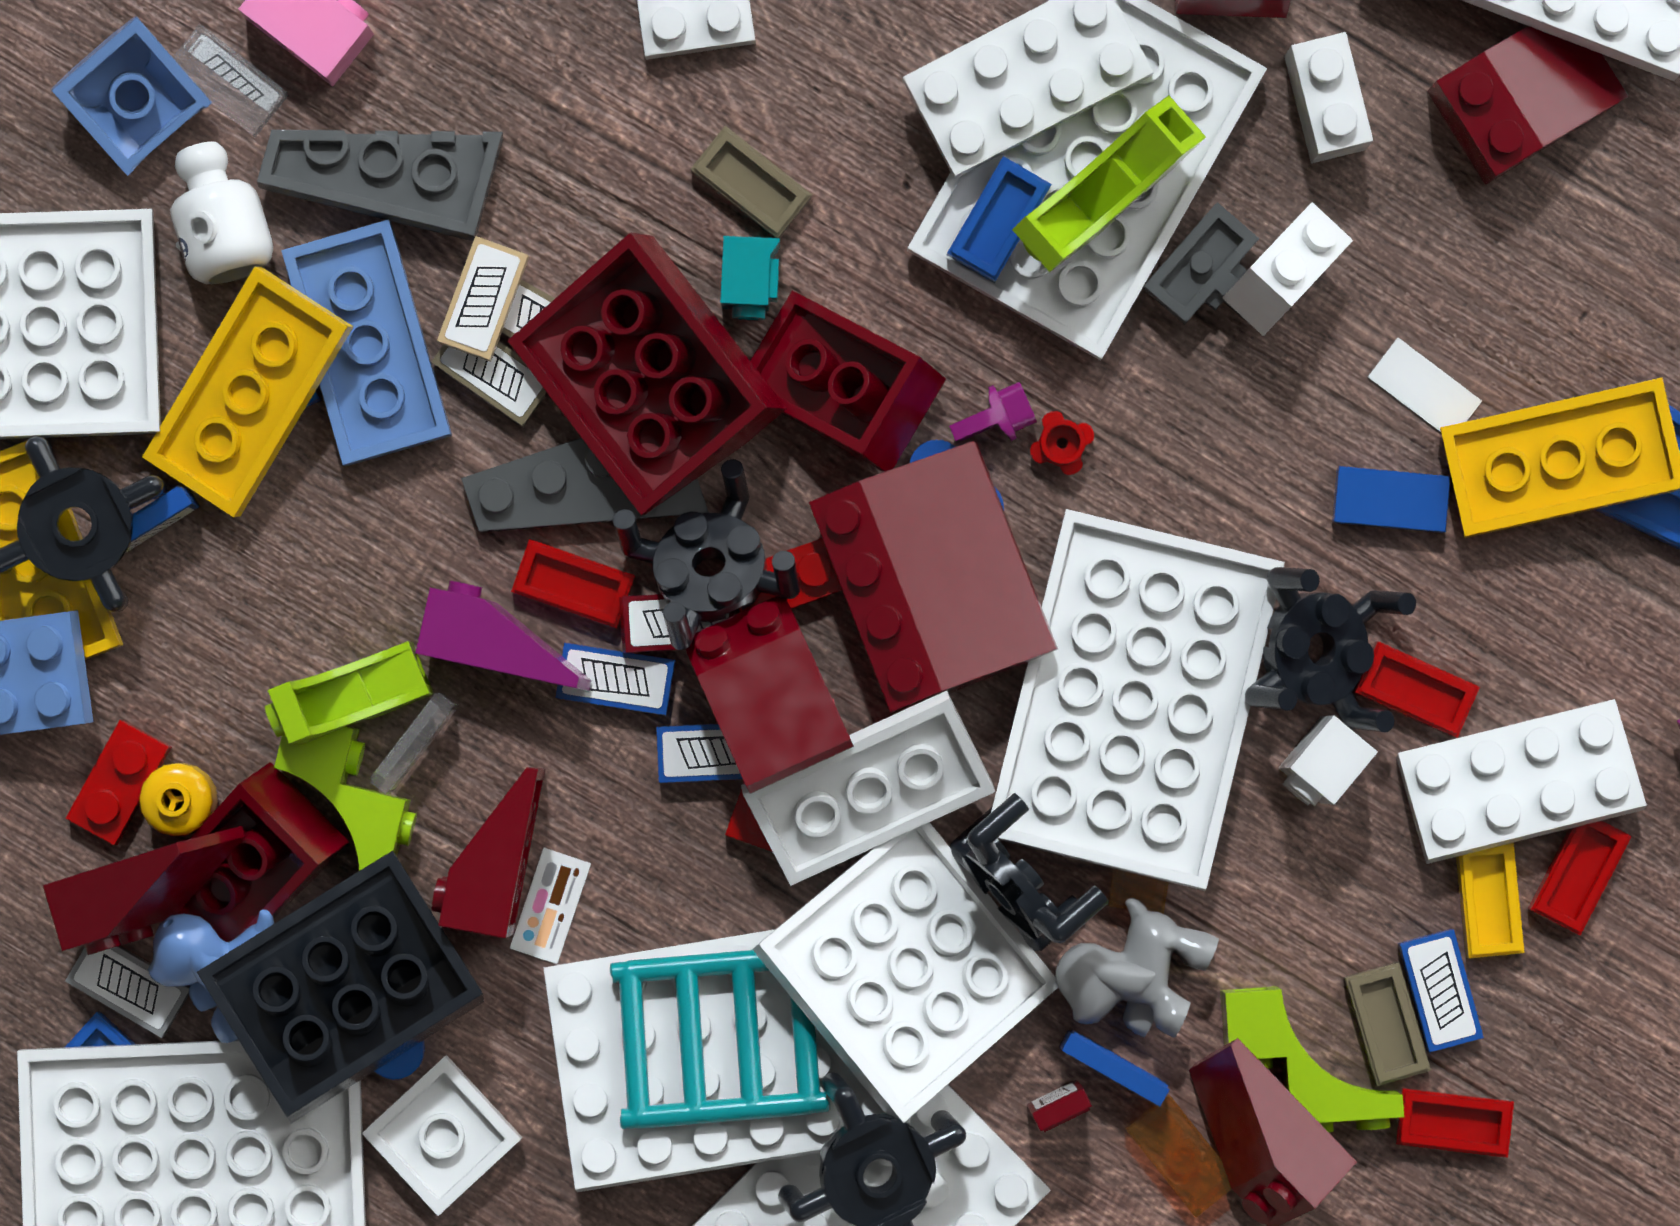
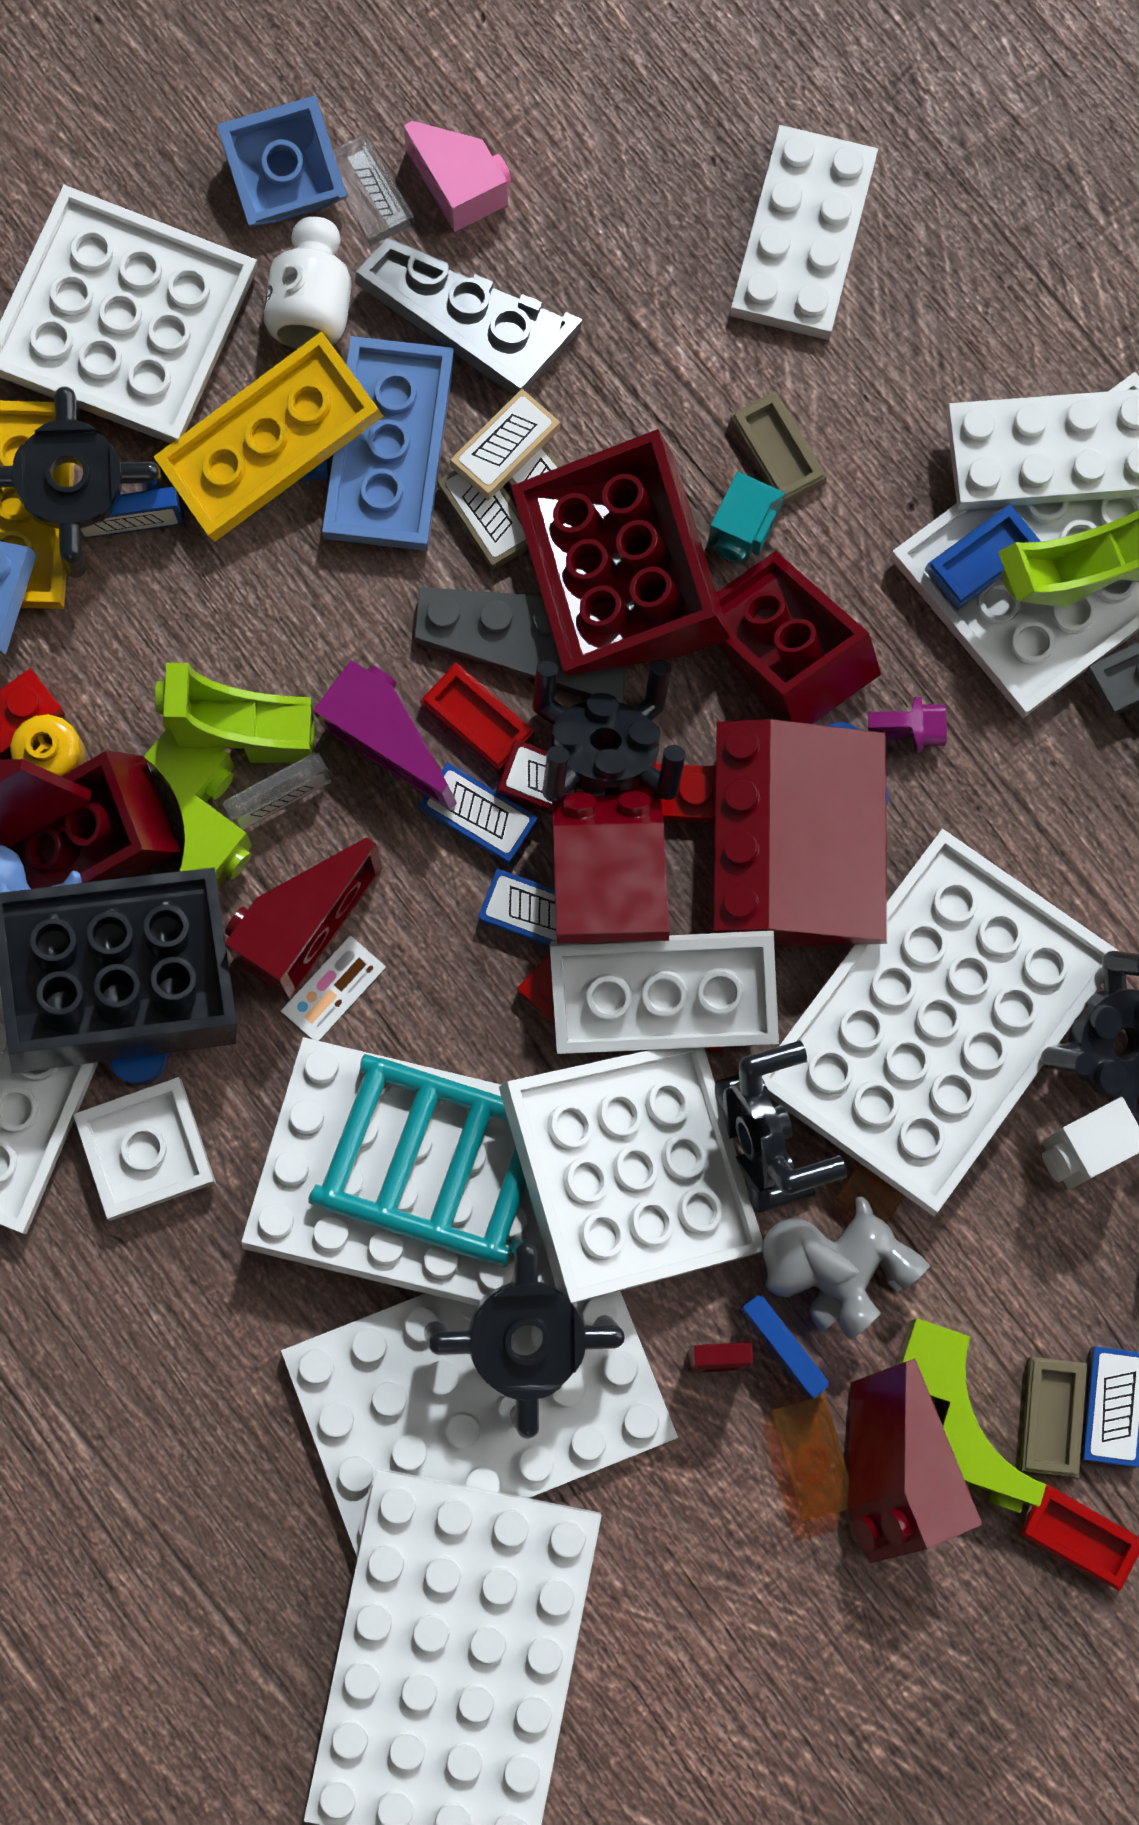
camera: 25 degrees right, 10 degrees down
red plate [1030,411,1094,475] -> none

